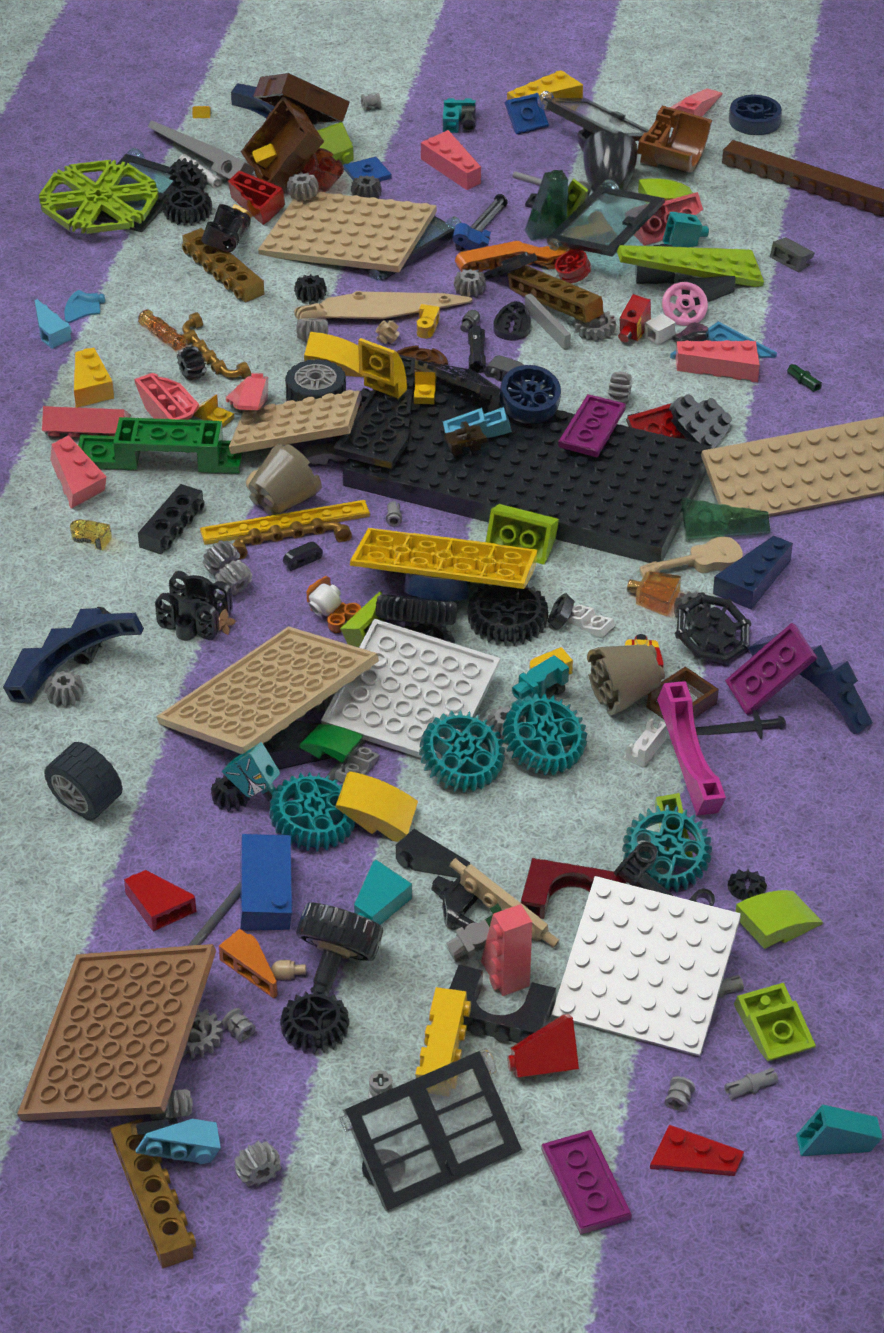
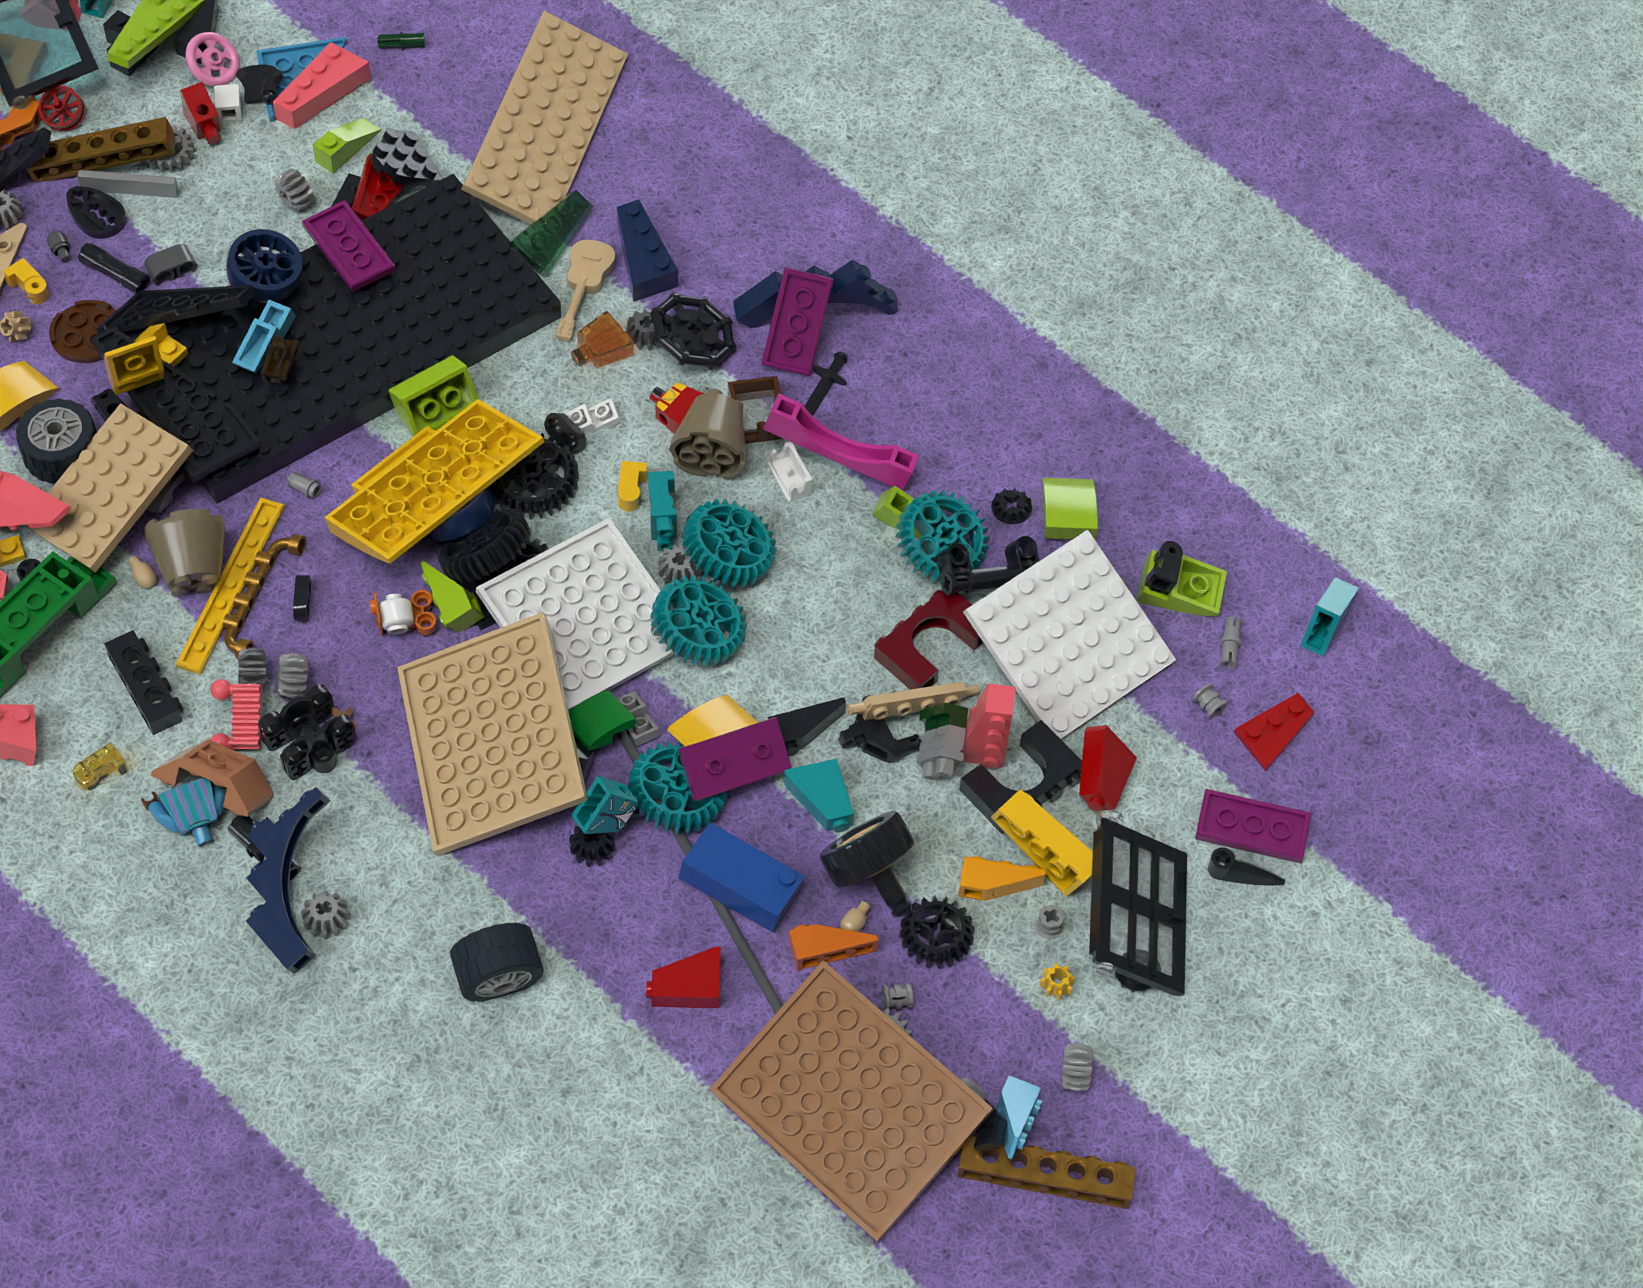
camera: 60 degrees left, 15 degrees up
none -> dark azure torso [141,777,226,846]
none -> nougat slope [151,739,274,817]
none -> coral gear [210,679,263,749]
none -> lime slope [313,118,381,174]
none -> magenta plate [678,717,792,801]
none -> light orange slope [958,856,1046,901]
none -> yellow gear [1039,963,1075,1000]
none -> black leg [1144,541,1183,594]
none -> black piece [1208,847,1285,886]

